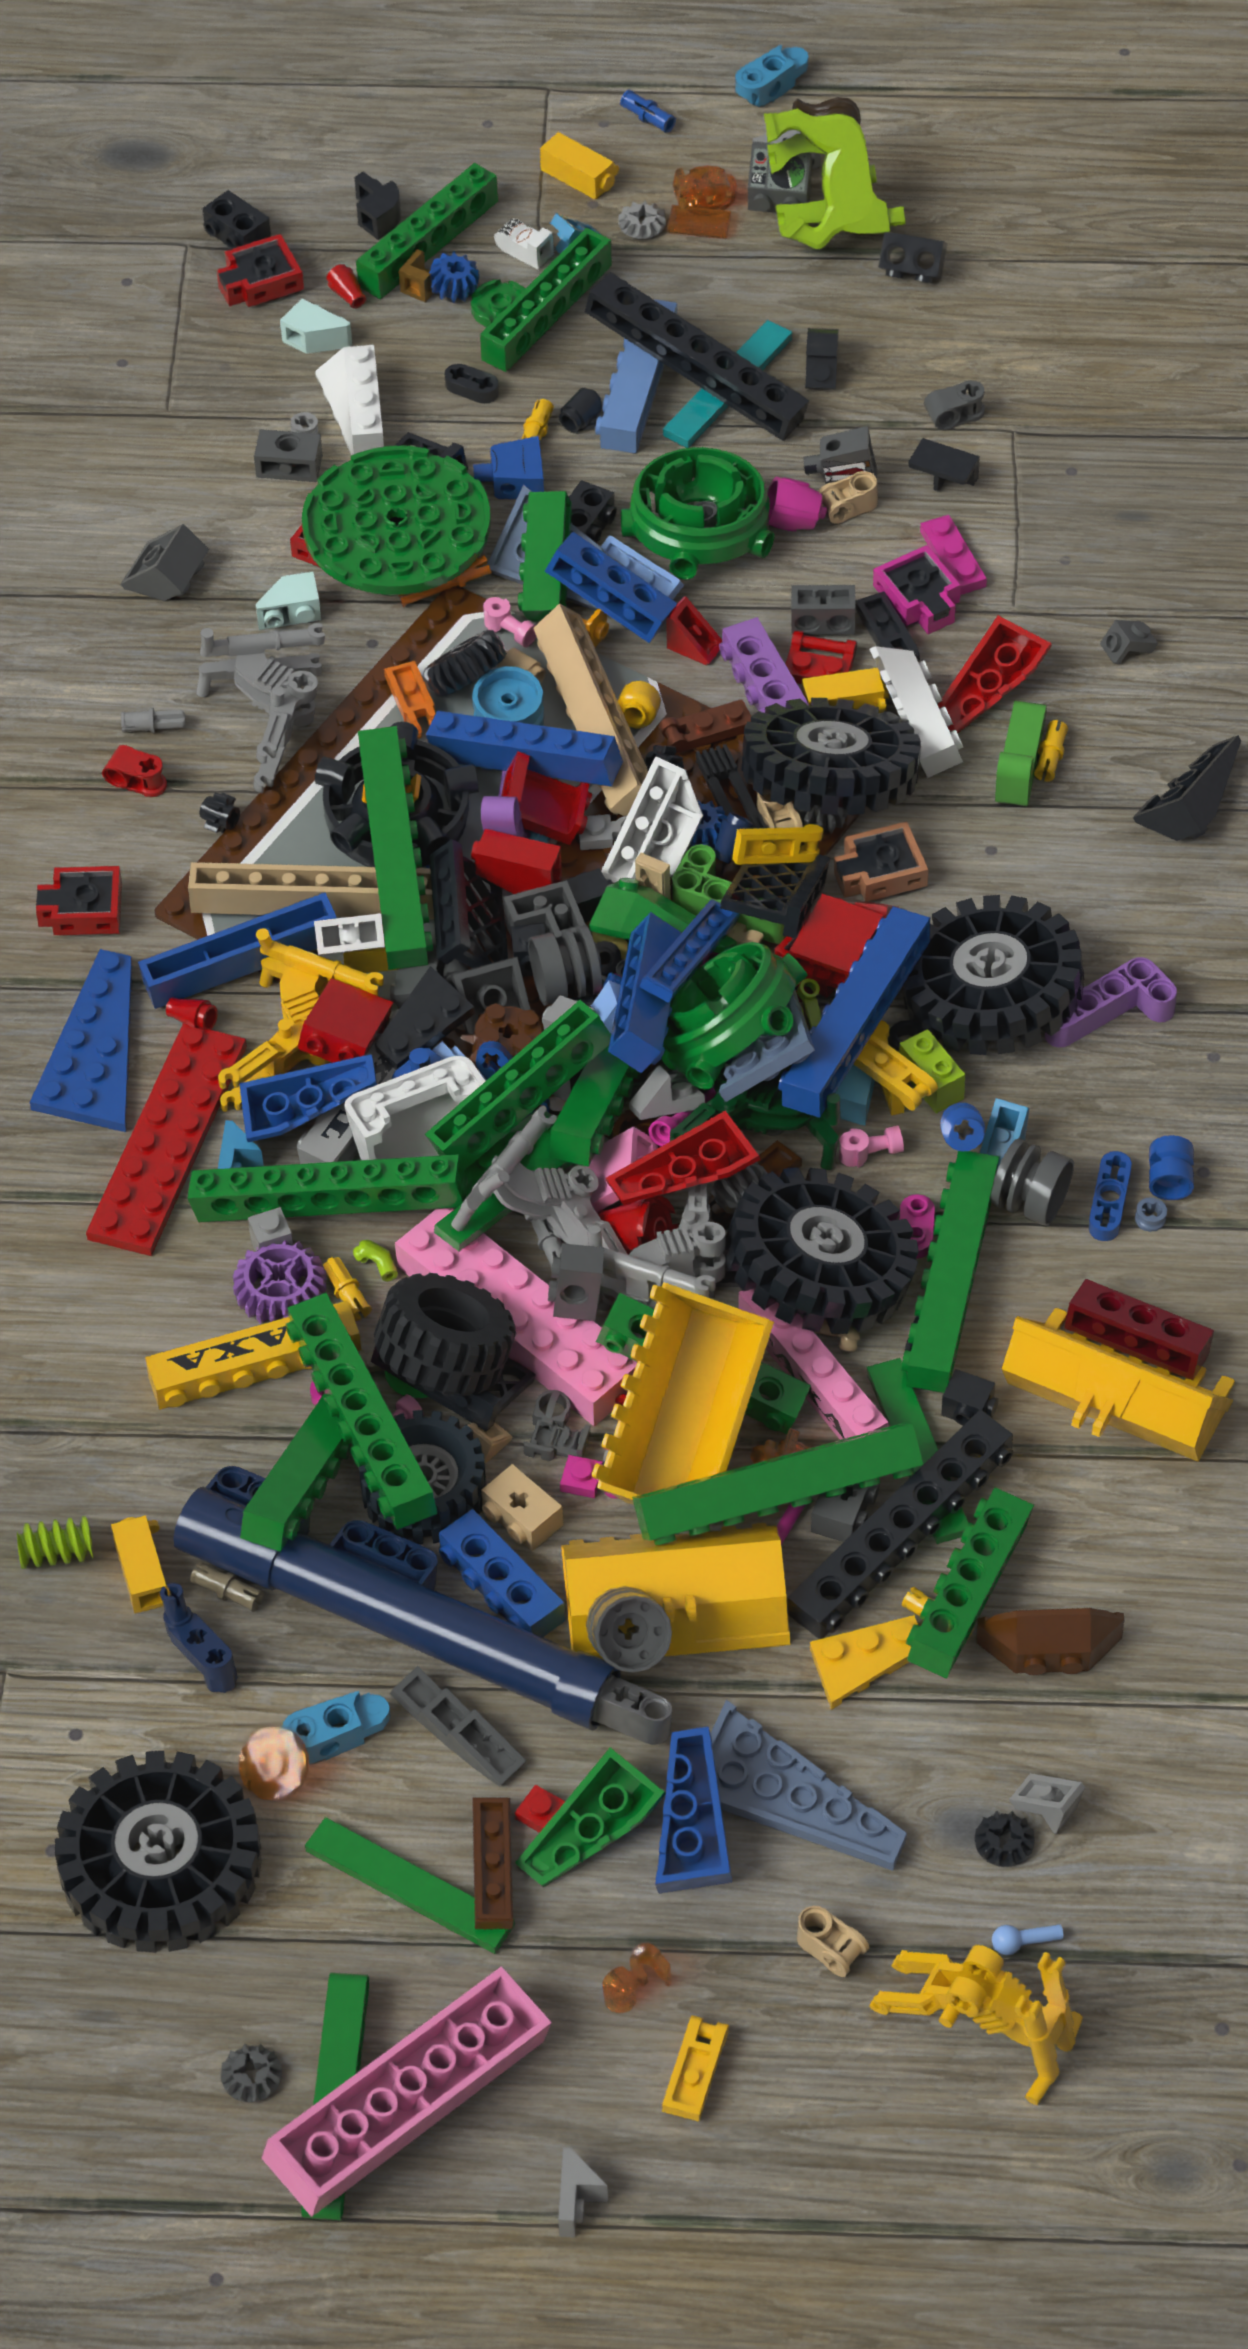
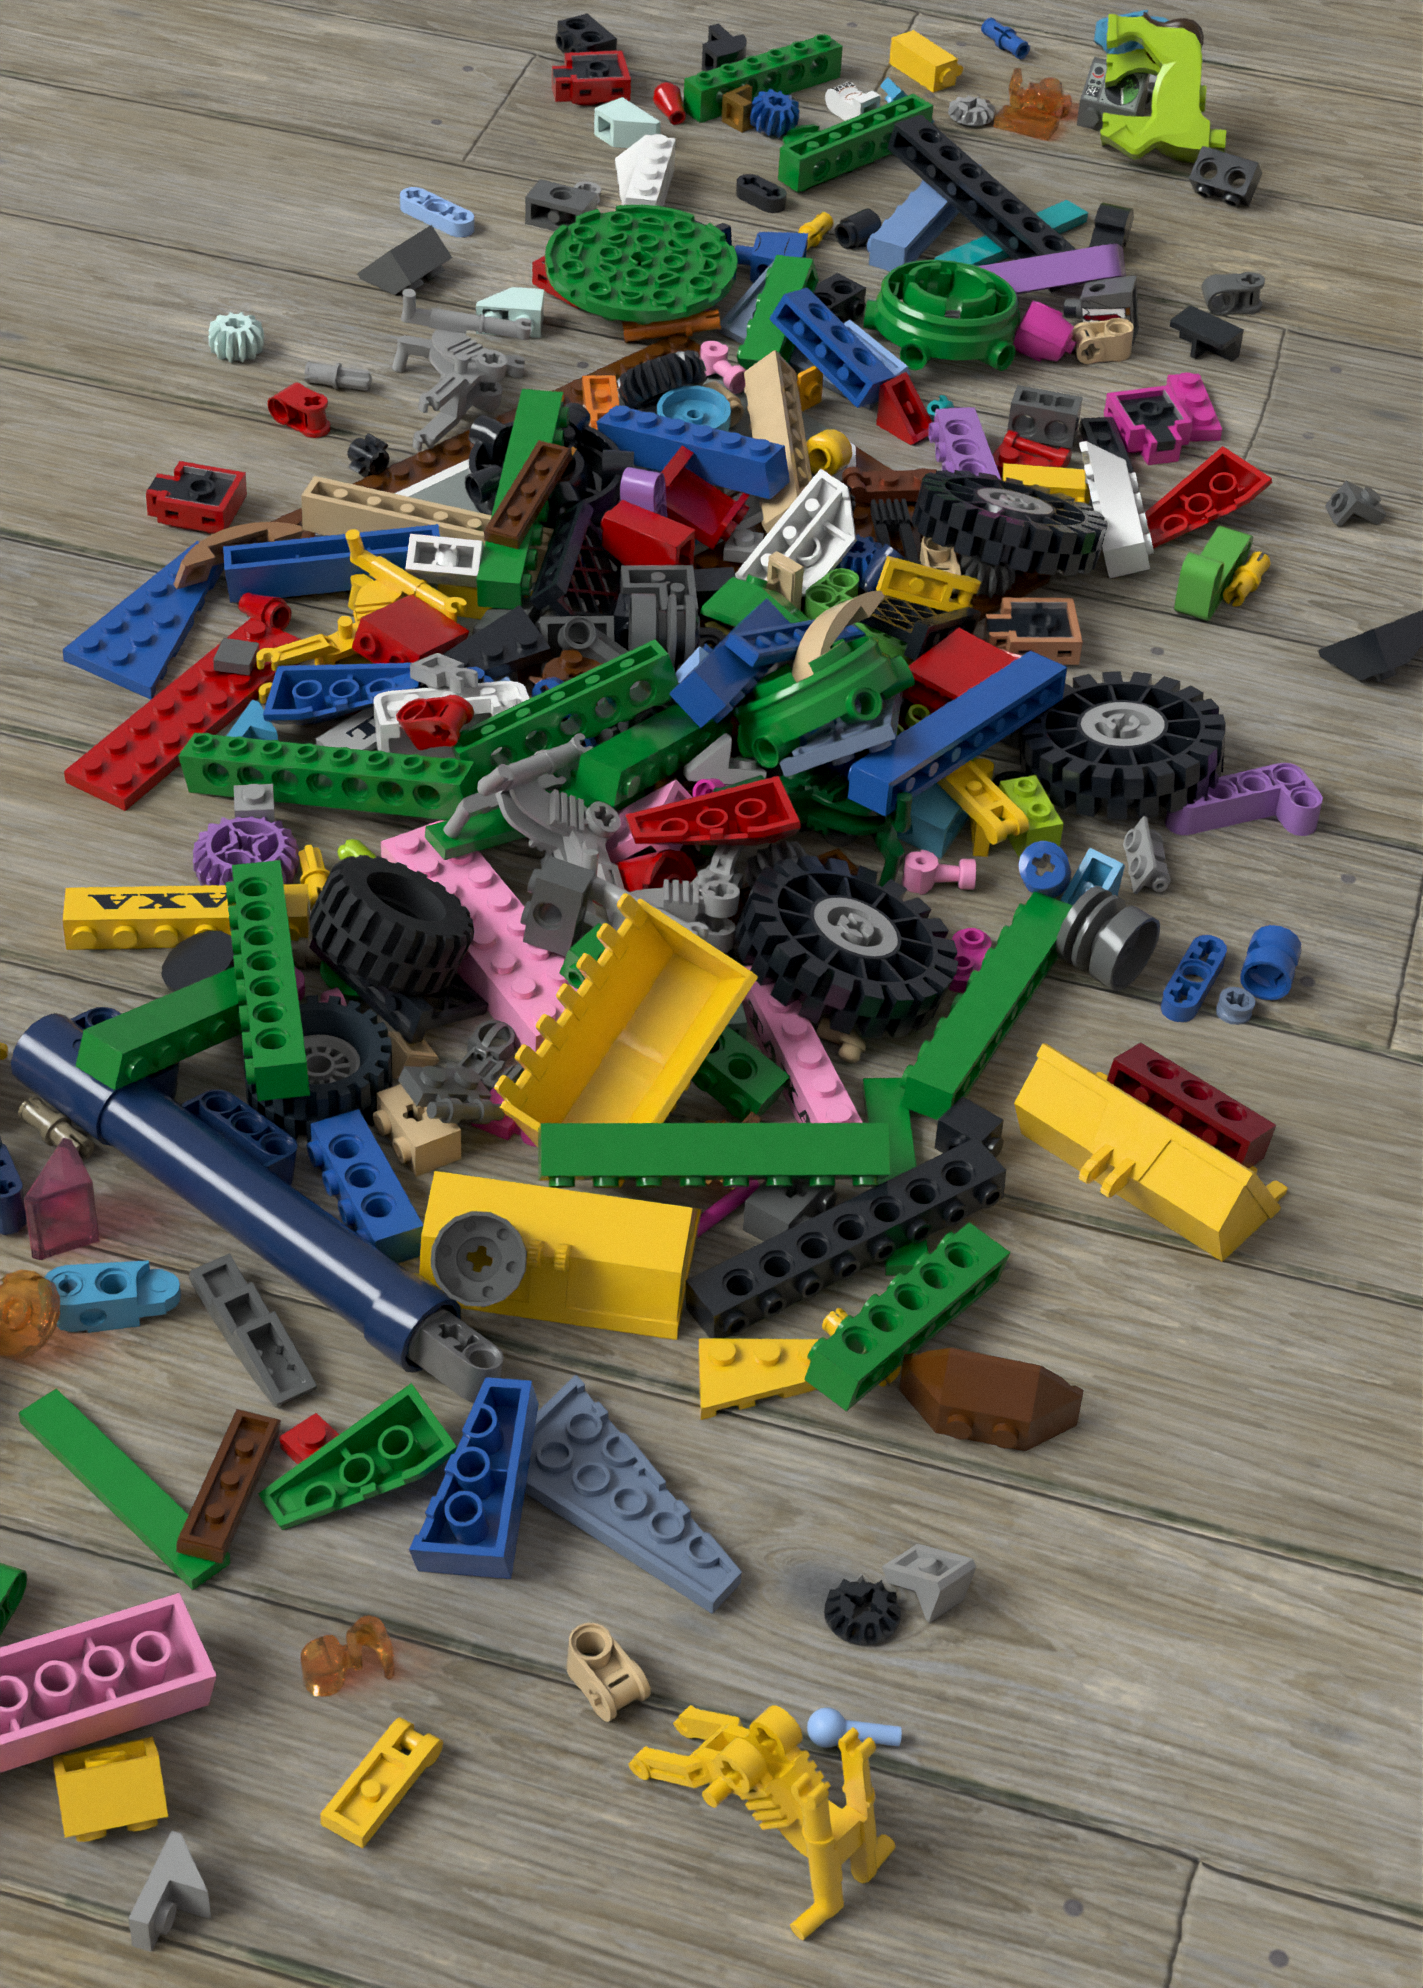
camera: 10 degrees right, 10 degrees down
none -> clear pink slope [24,1138,100,1260]
none -> yellow slope [52,1736,168,1842]
none -> black tile [161,931,237,992]
none -> medium nougat slope [173,522,304,589]
none -> light aqua gear [208,312,264,363]
none -> dark grey tile [213,638,260,676]
none -> red piece [396,695,474,750]
none -> dark grey plate [398,1066,505,1124]
none -> light blue beam [400,187,474,237]
none -> light grey plate [410,653,478,694]
none -> reddish brown tile [484,440,572,549]
none -> dark grey piece [558,616,629,663]
none -> tan slope [792,591,885,683]
none -> teal arm [927,395,954,423]
none -> medium lavender beam [978,244,1126,295]
none -> light grey hinge [1123,816,1171,894]

